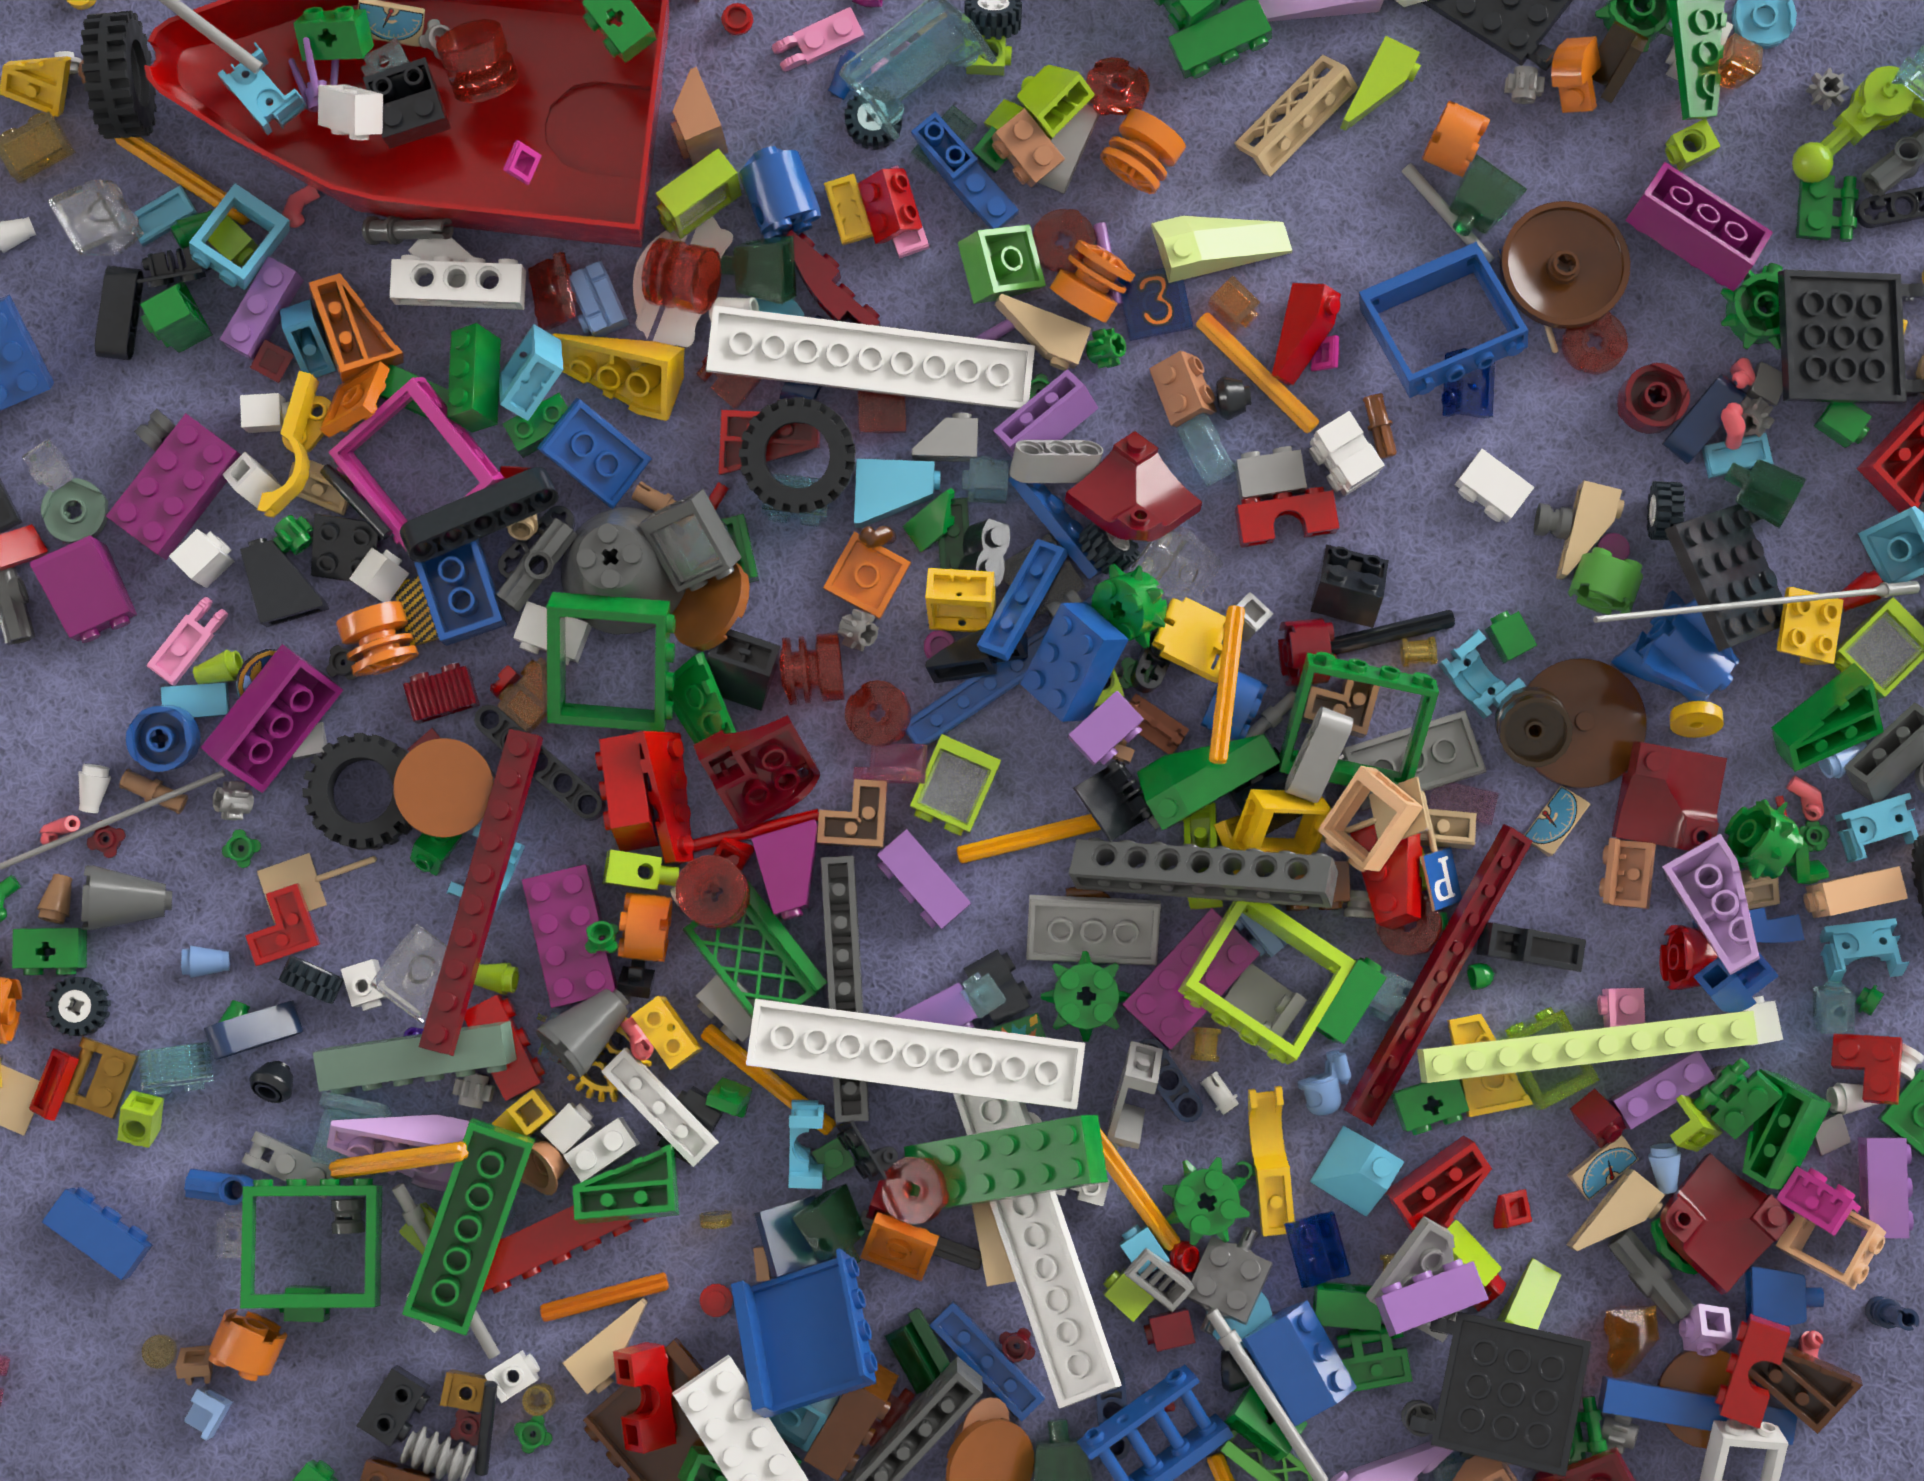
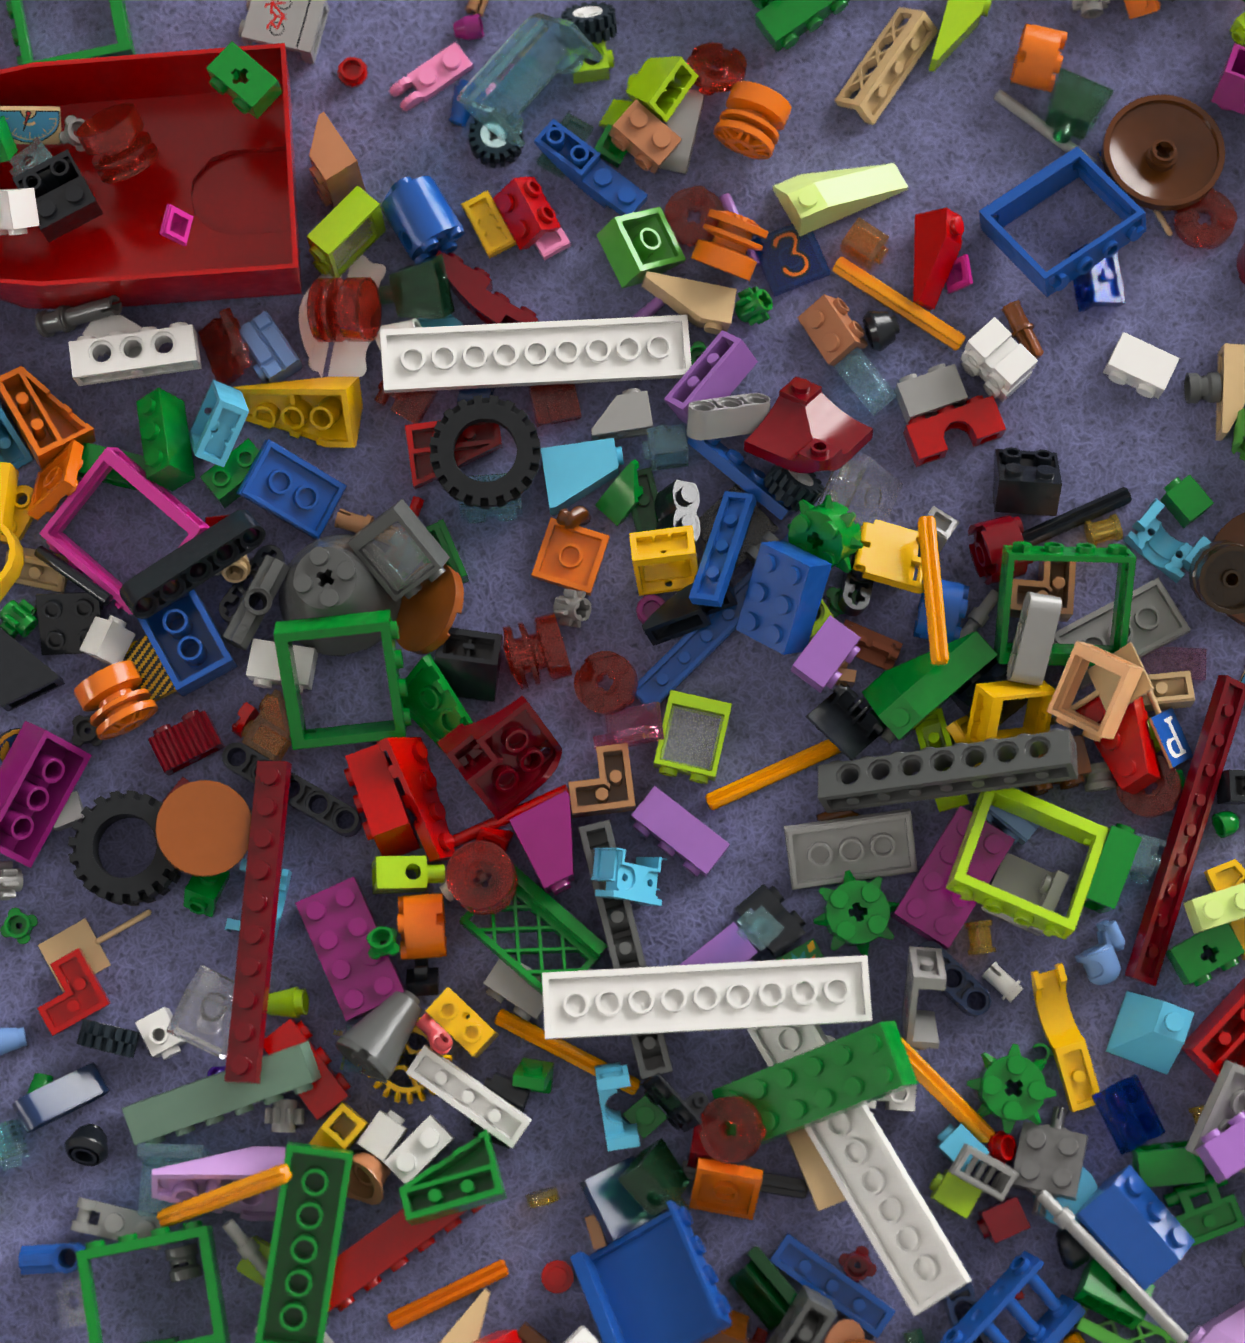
camera: 10 degrees left, 5 degrees down
none -> medium azure piece [591,848,667,906]

